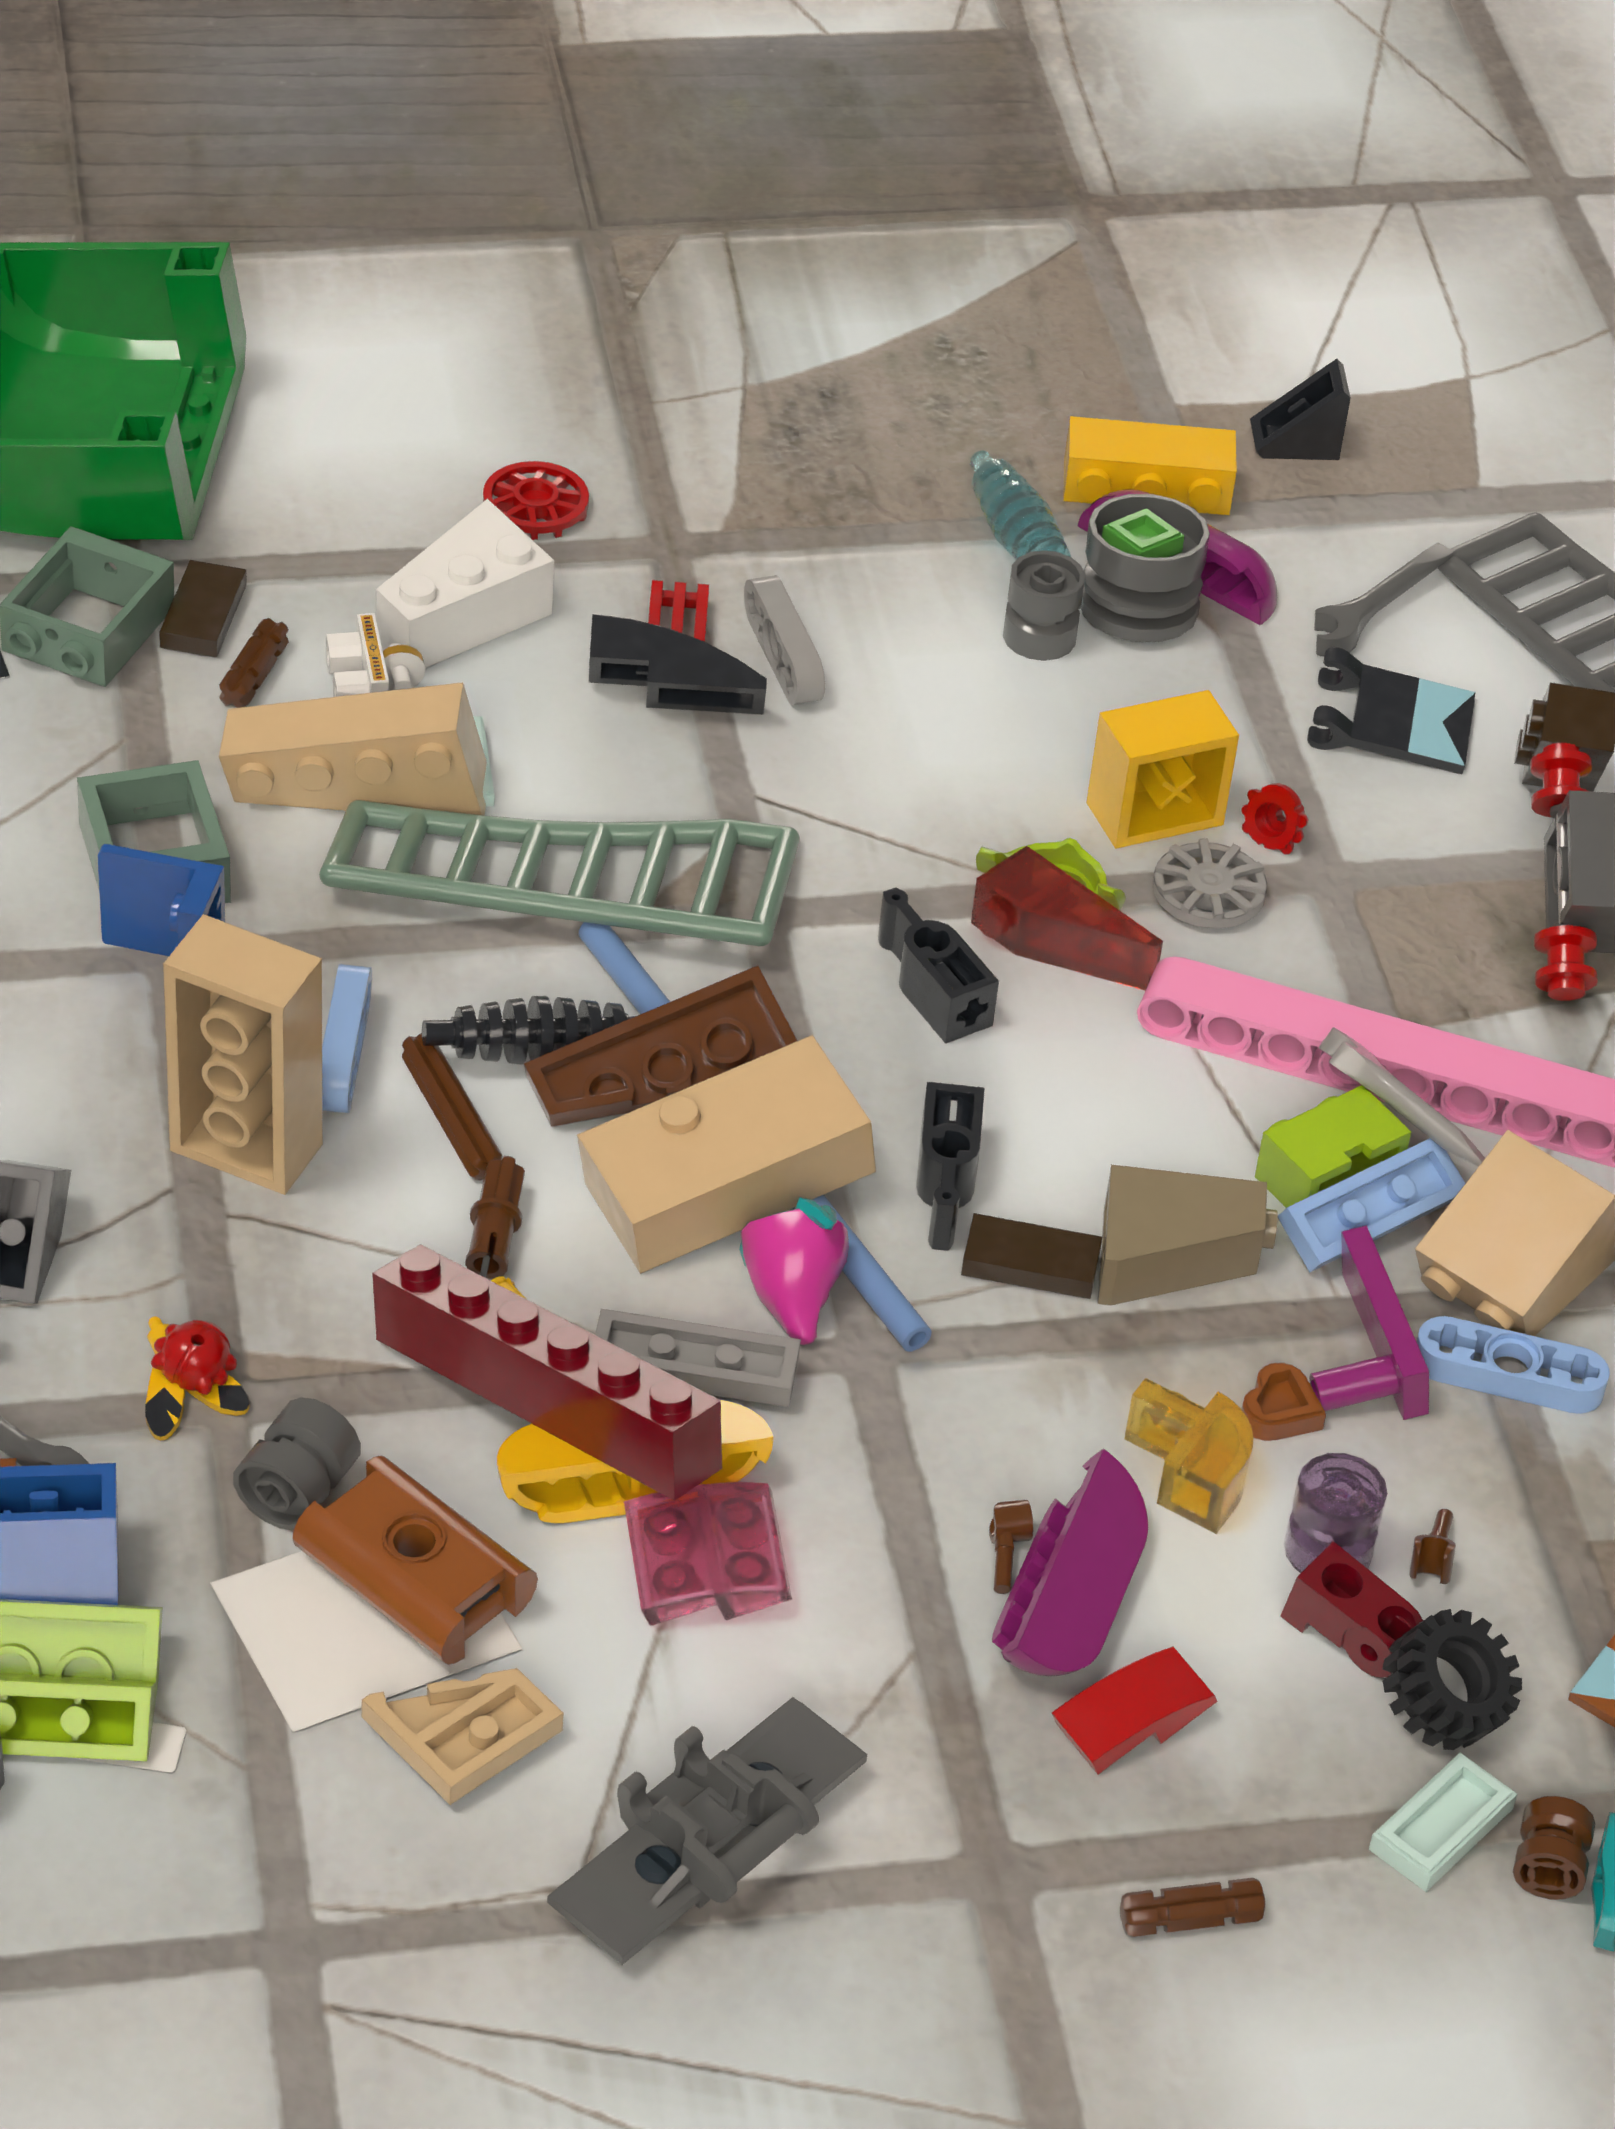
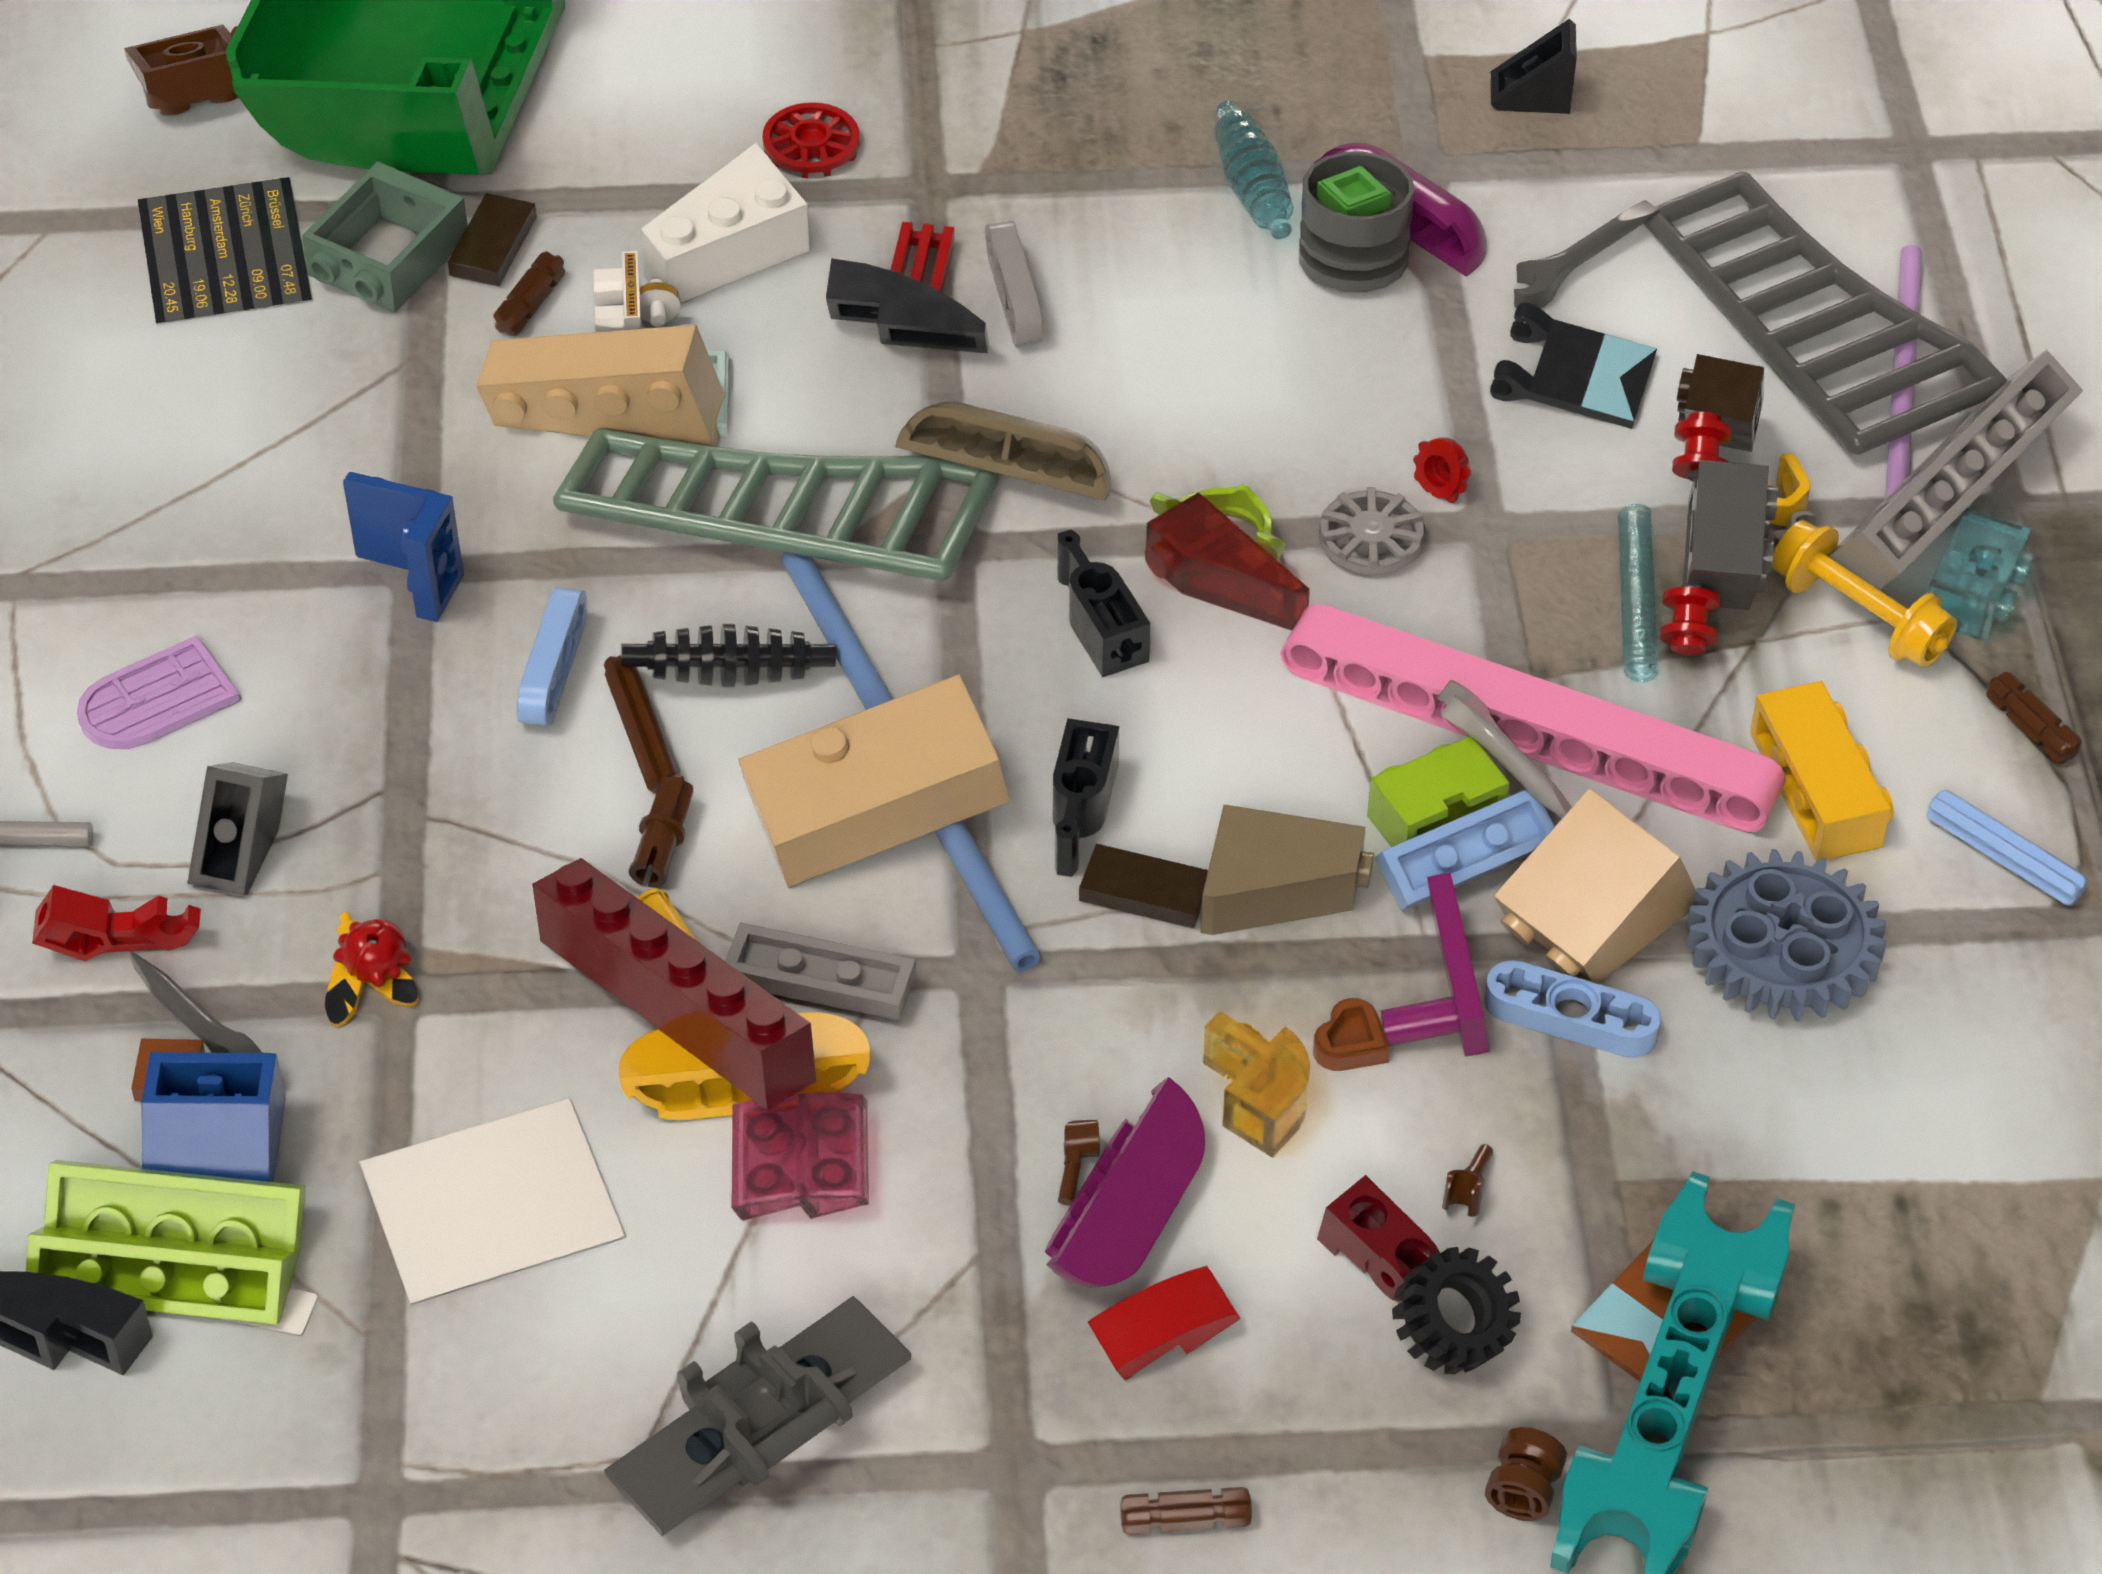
camera: 10 degrees right, 5 degrees up
sand green window [77,760,231,903] -> none
tan brick [163,914,323,1195] -> none
dark grey wheel [233,1397,361,1530] -> none
dark orange piece [292,1456,538,1665] -> none
tan wing [361,1668,564,1805] -> none
reddish brown wing [524,965,797,1127] -> none
dark pink hat [739,1197,849,1345] -> none
dark grey wheel [1003,550,1085,661] -> none
yellow brick [1063,416,1237,515] -> none
yellow brick [1086,690,1239,849] -> none
clear purple wheel [1284,1453,1388,1573] -> none
light aqua tile [1369,1753,1517,1892] -> none
none -> dark tan brick [895,401,1111,500]
none -> clear light blue piece [1618,504,1658,683]

